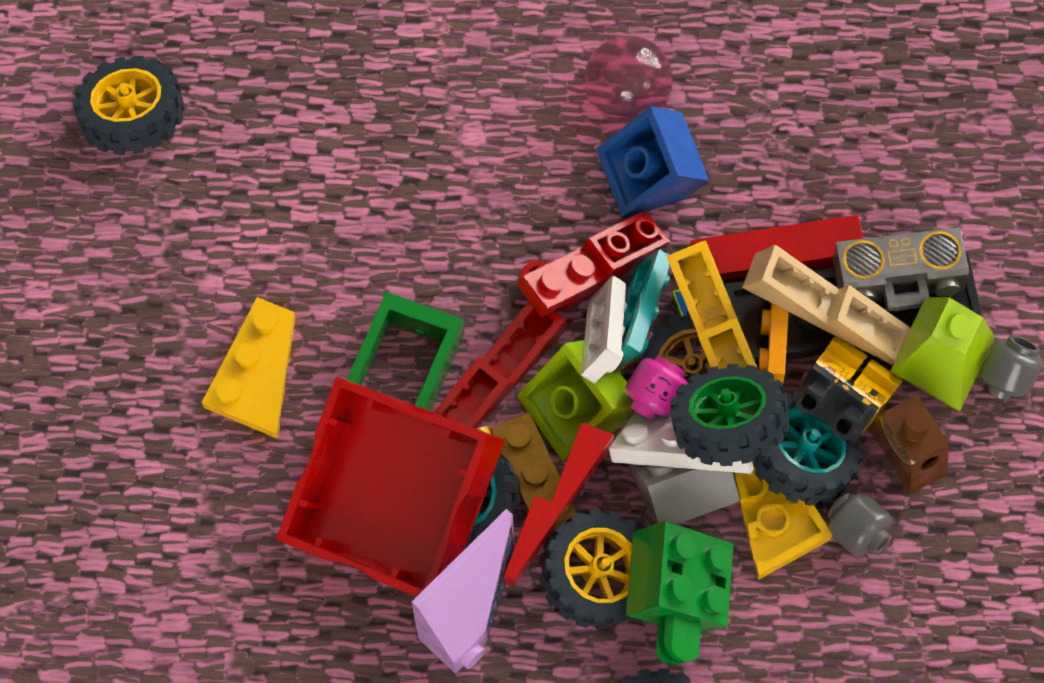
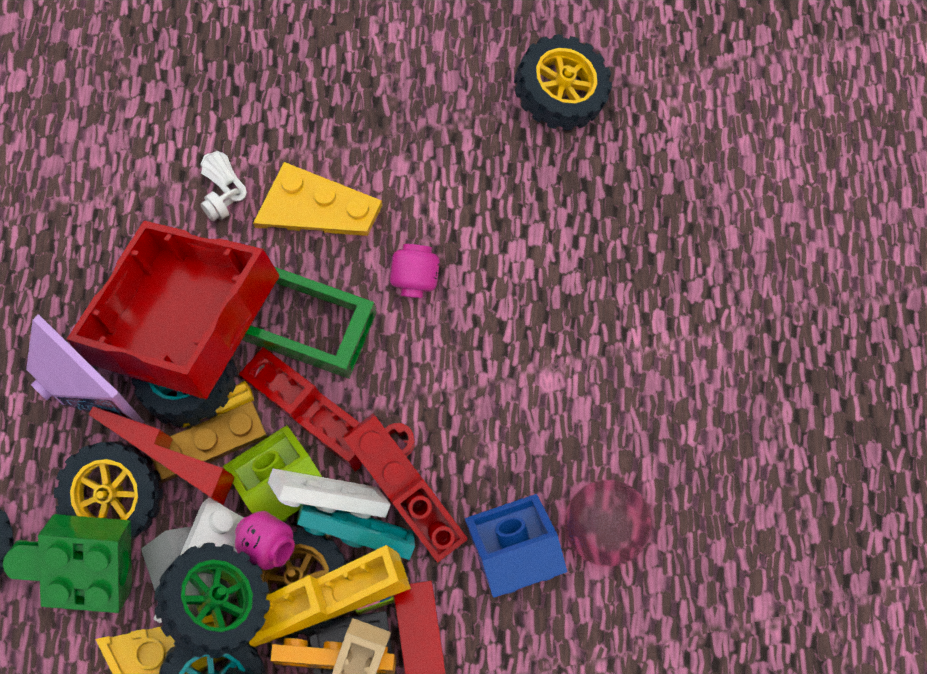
camera: 90 degrees right, 5 degrees up
none -> white piece [201,151,247,221]
none -> dark pink head [390,244,440,299]

